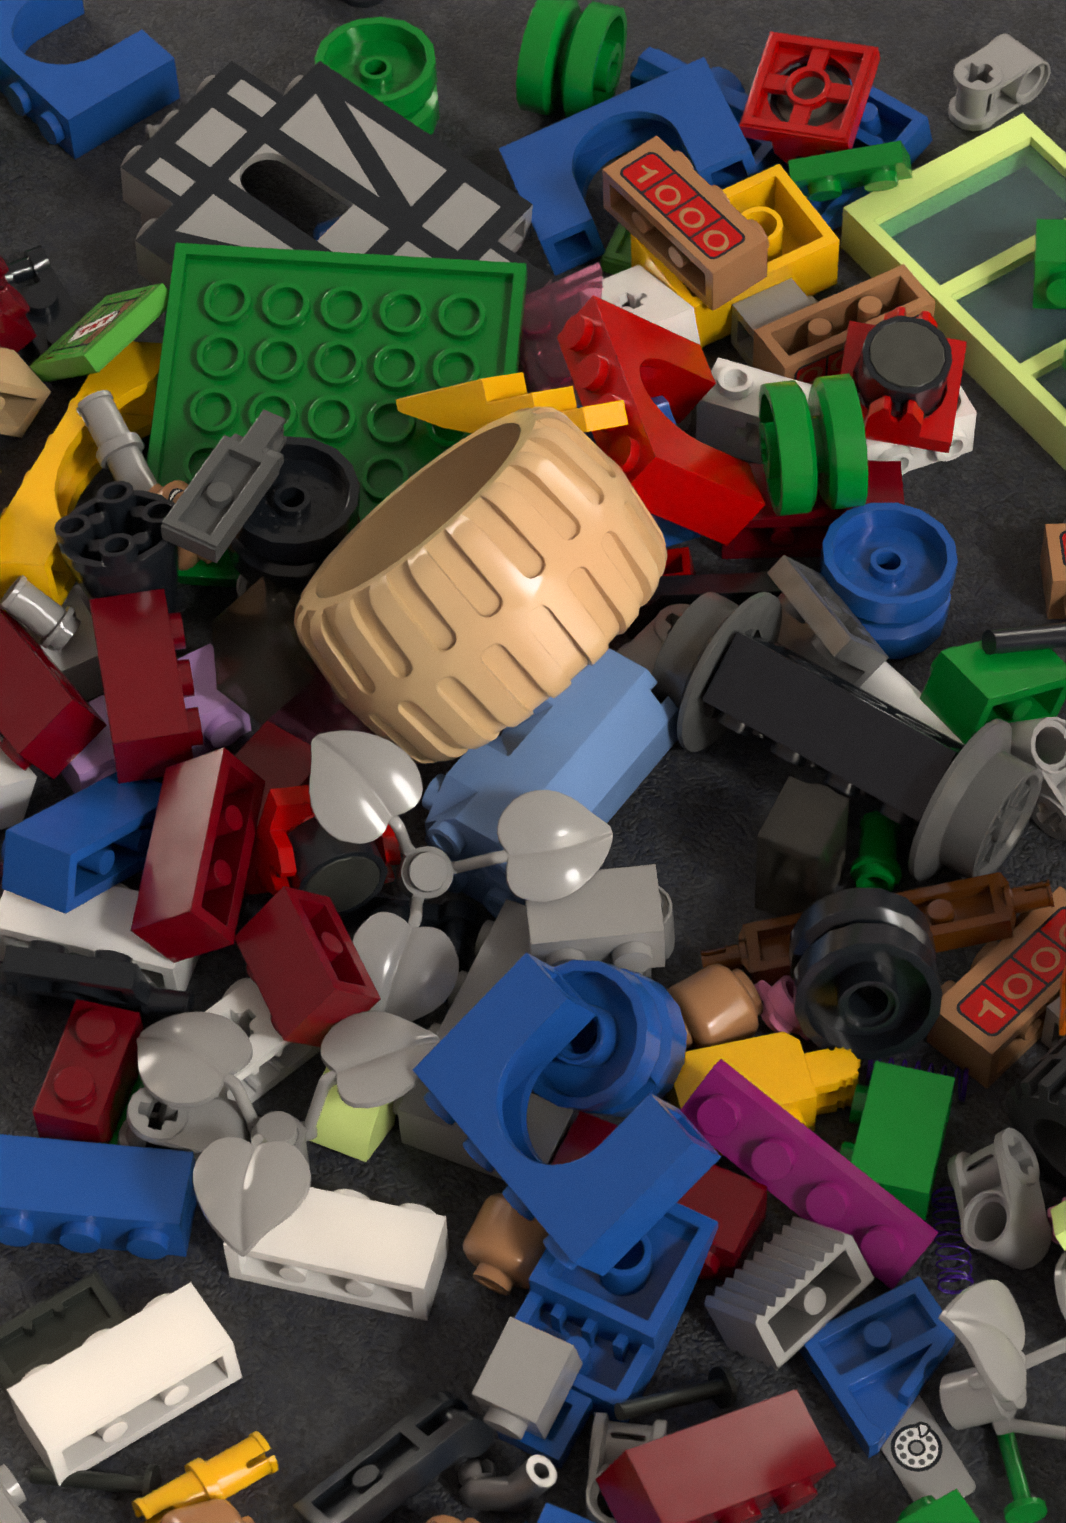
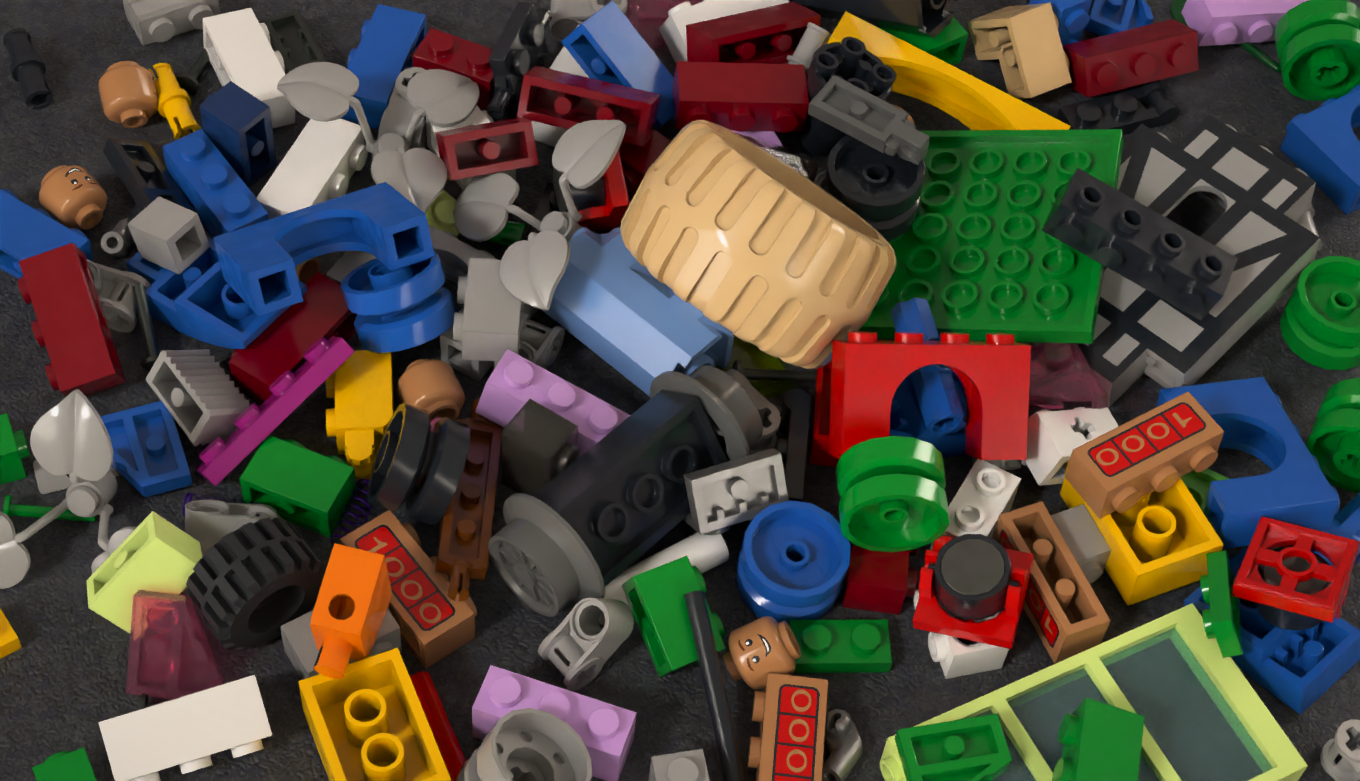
camera: 90 degrees right, 0 degrees up
bright green tile [30,283,169,382] -> none
light grey pin [76,390,157,492] -> none
yellow slope [395,372,628,433] -> none
none -> blue brick [162,129,269,240]
none -> dark blue brick [199,81,277,188]
none -> lavender brick [475,349,631,464]
none -> medium nougat head [723,616,801,690]
none -> green plate [789,619,892,673]
none -> black brick [1042,168,1238,320]

